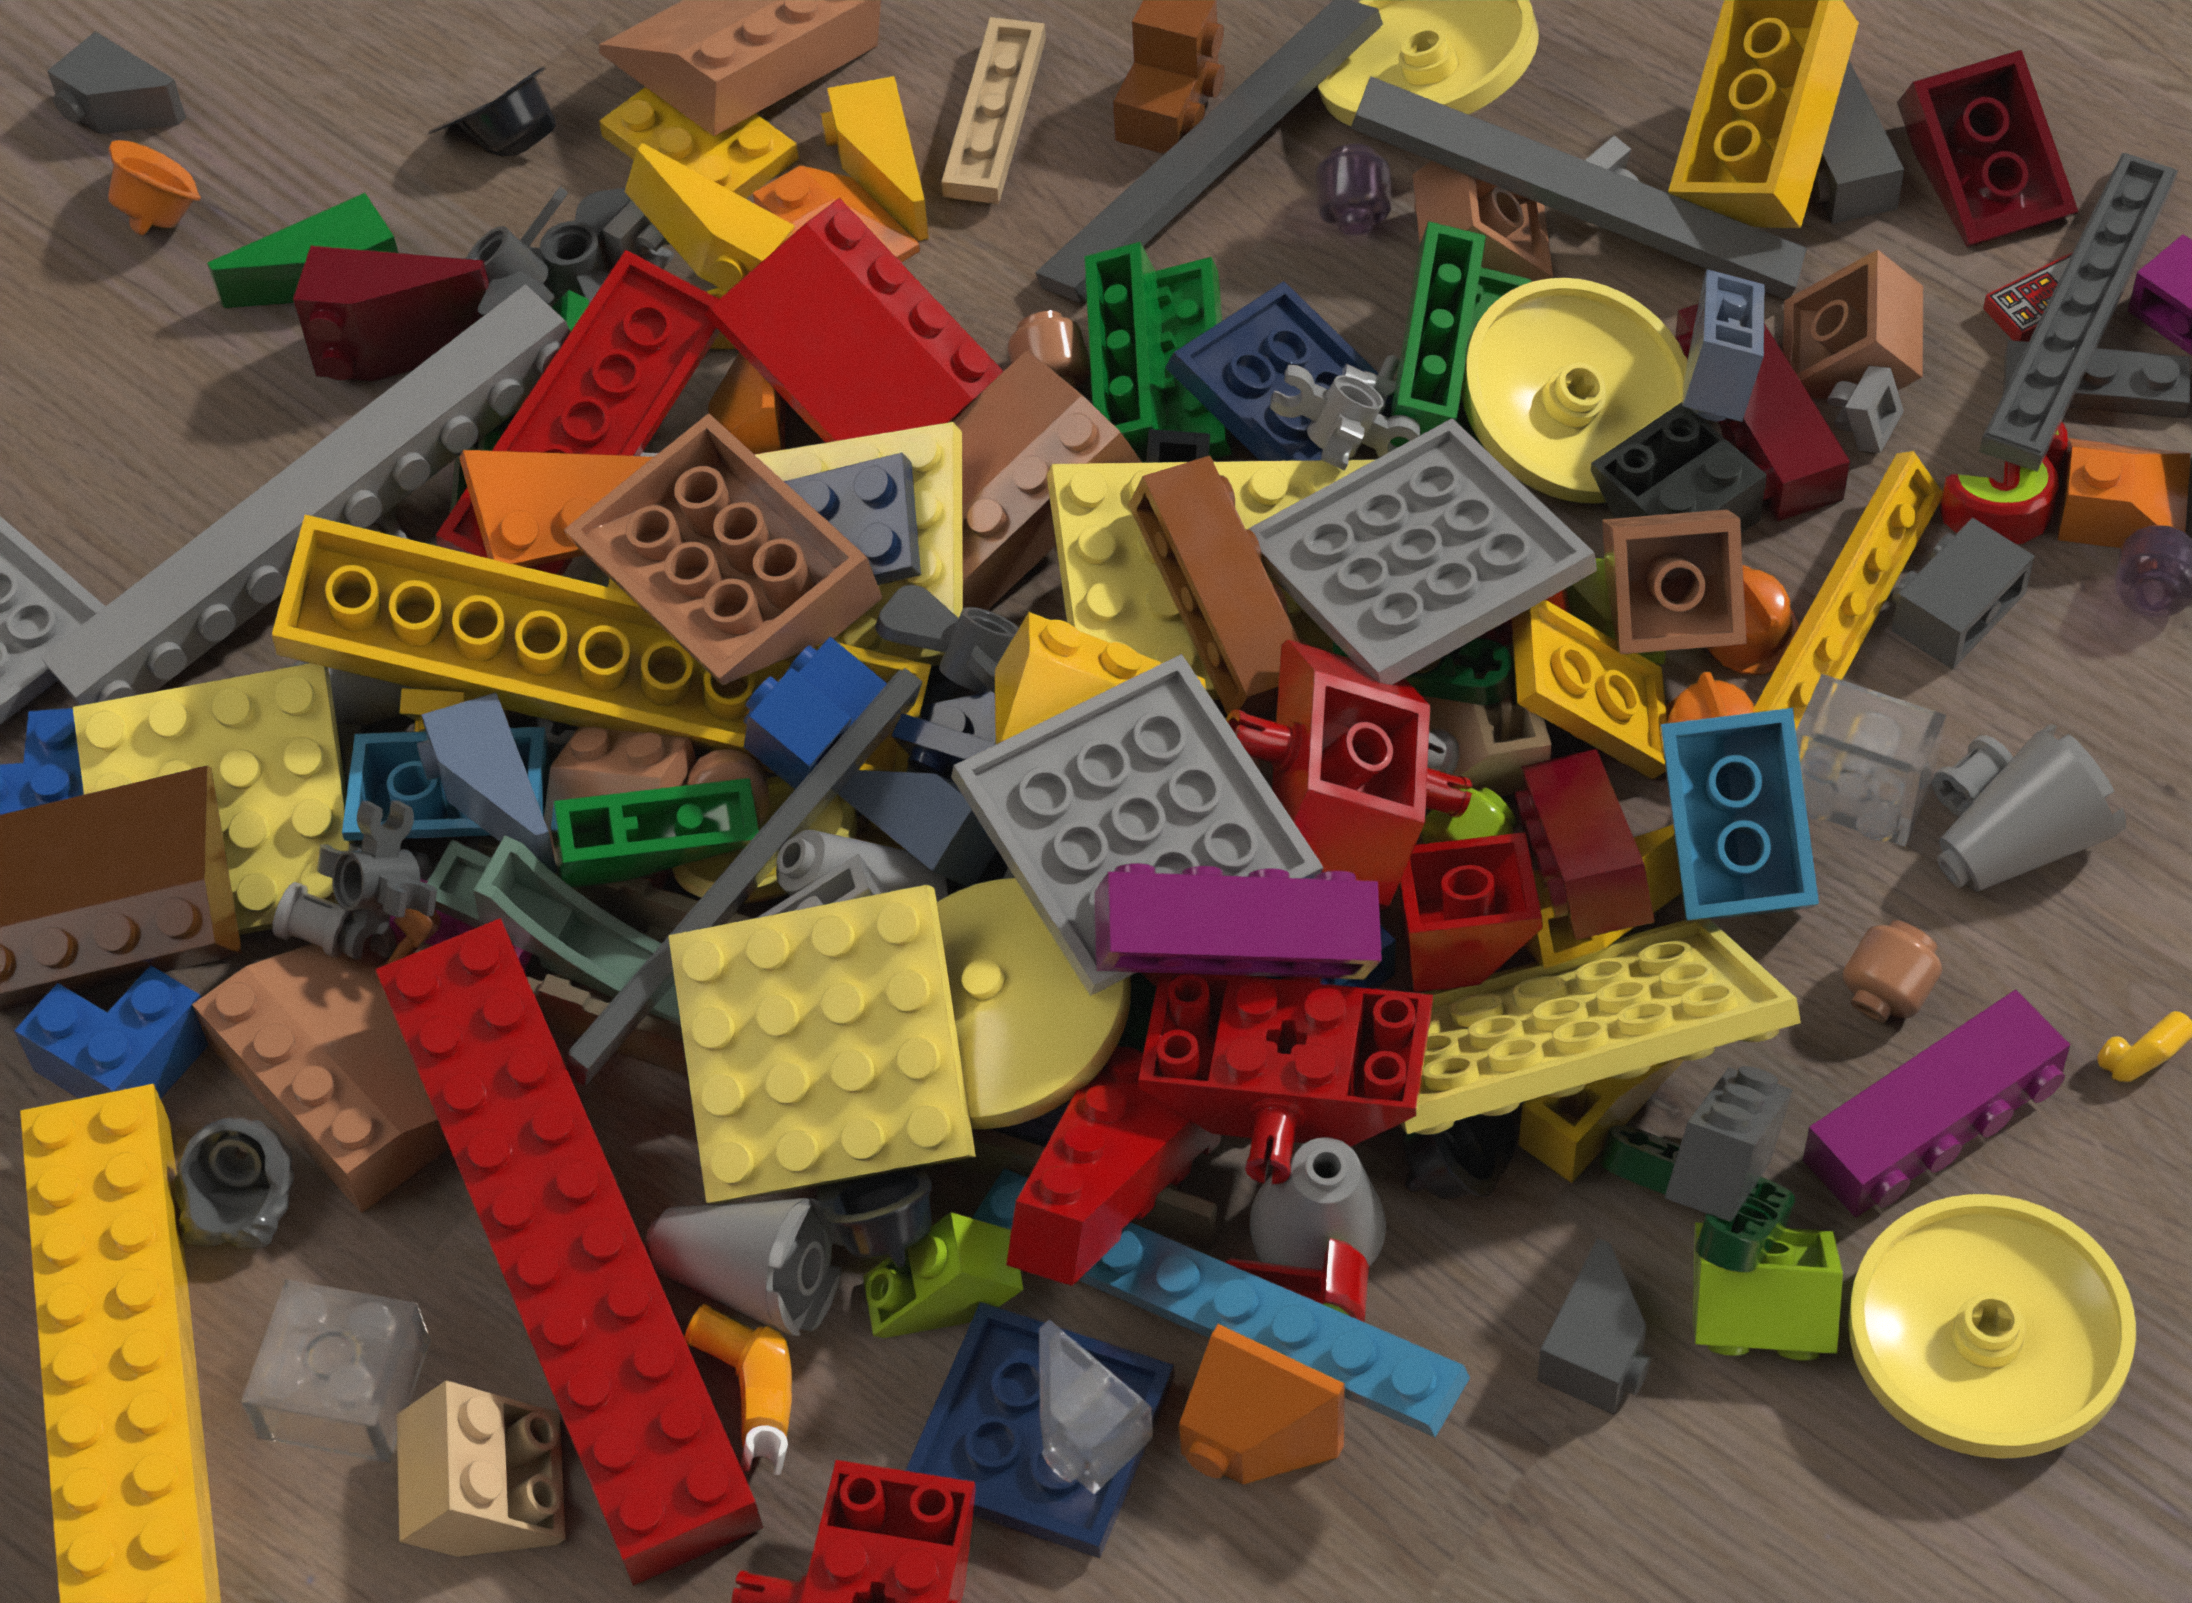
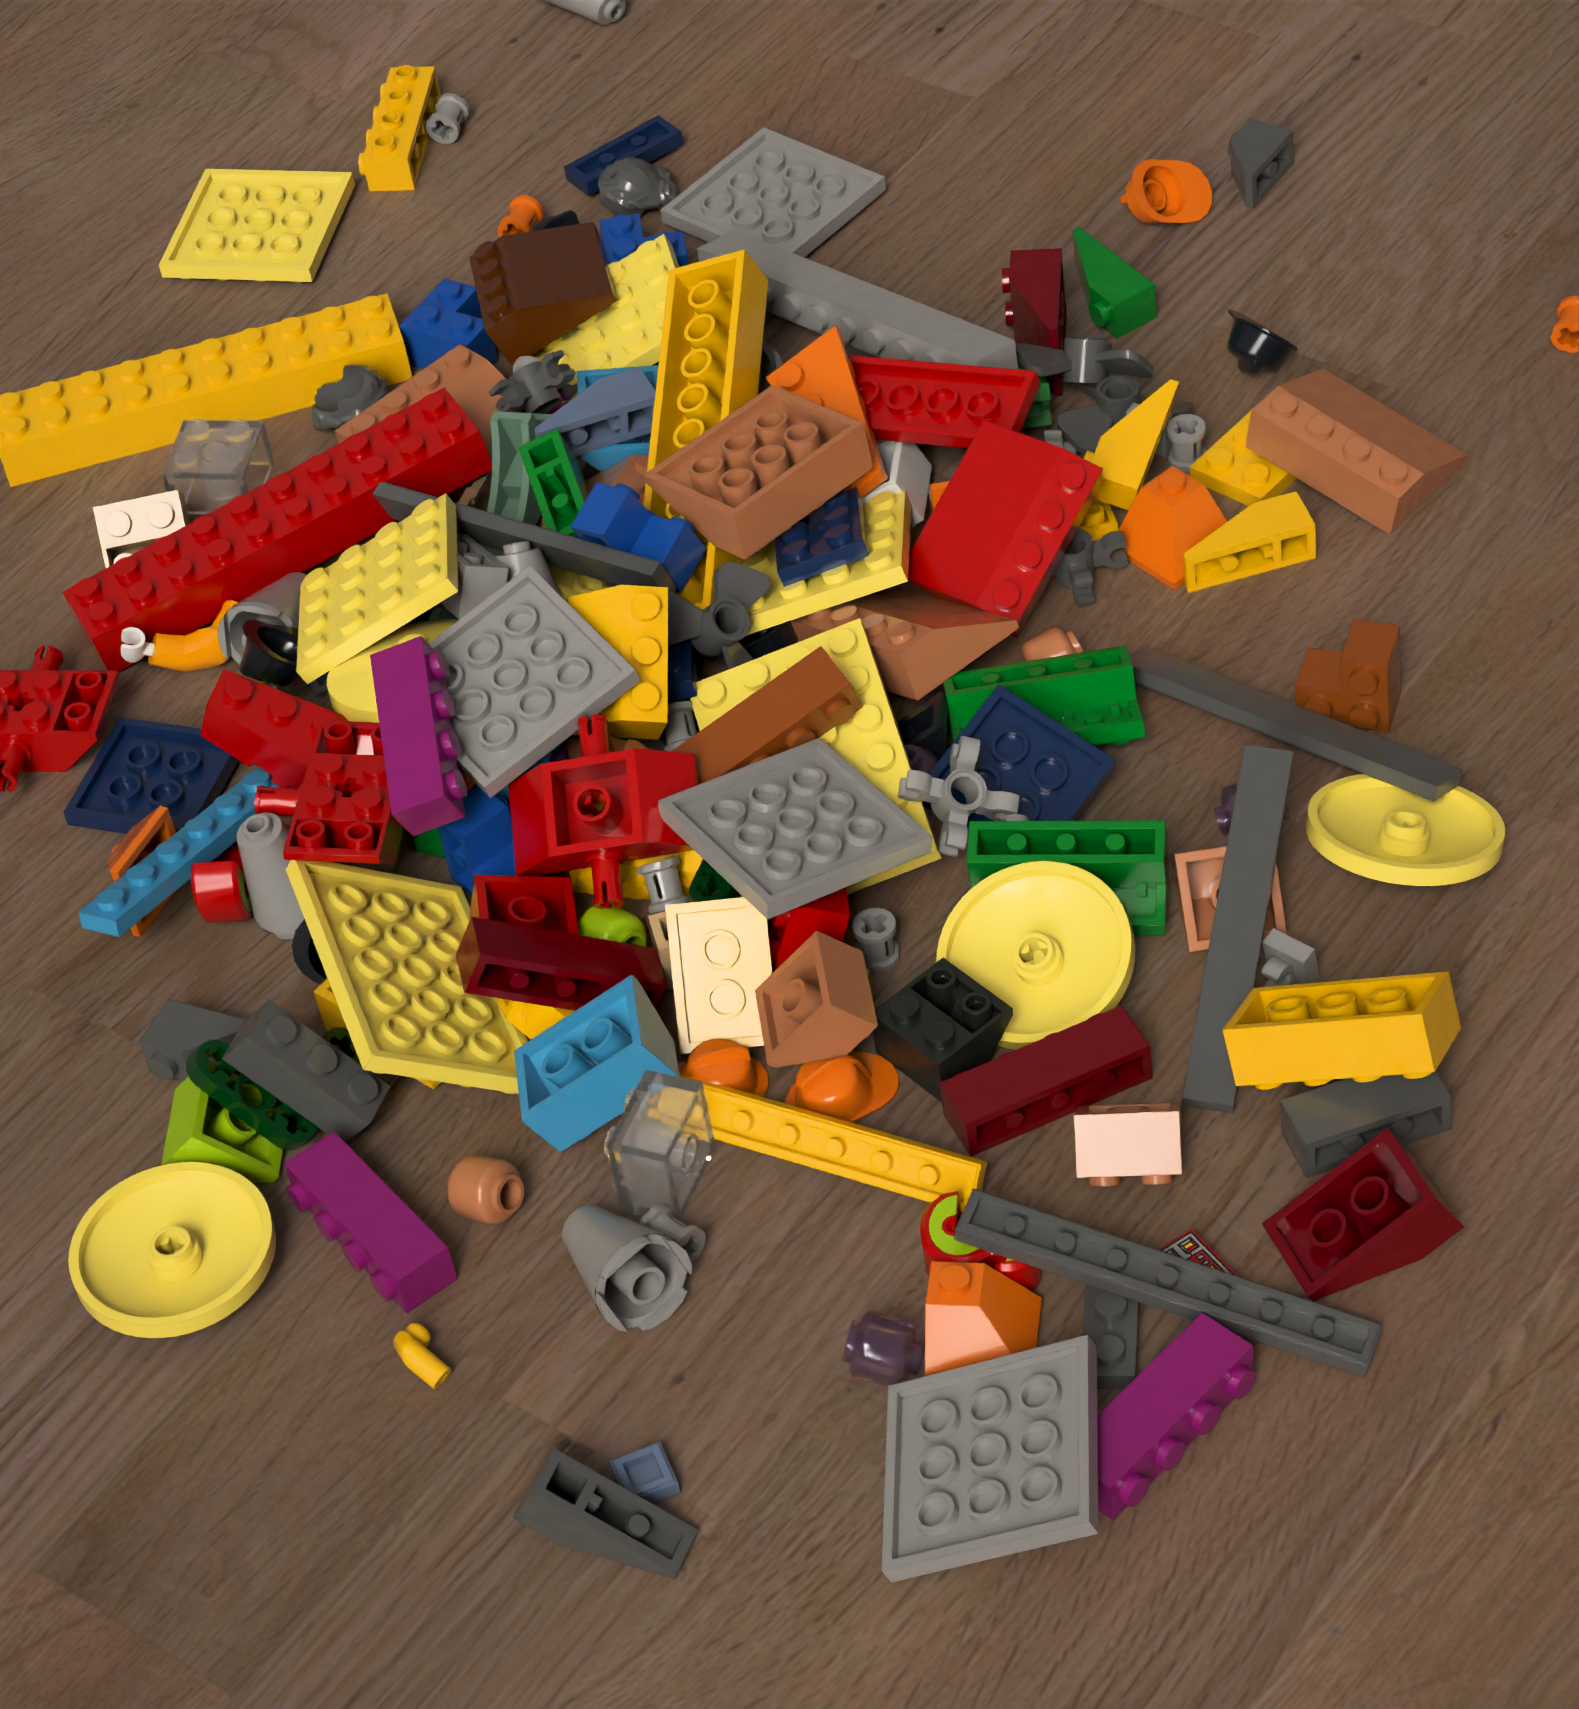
camera: 90 degrees right, 10 degrees down
tan plate [941,17,1046,204] -> none
clear slope [1039,1320,1153,1494] -> none
sand blue slope [1682,269,1765,422] -> none
light grey tile [1827,366,1904,454] -> none
dark grey brick [1892,518,2034,670] -> none

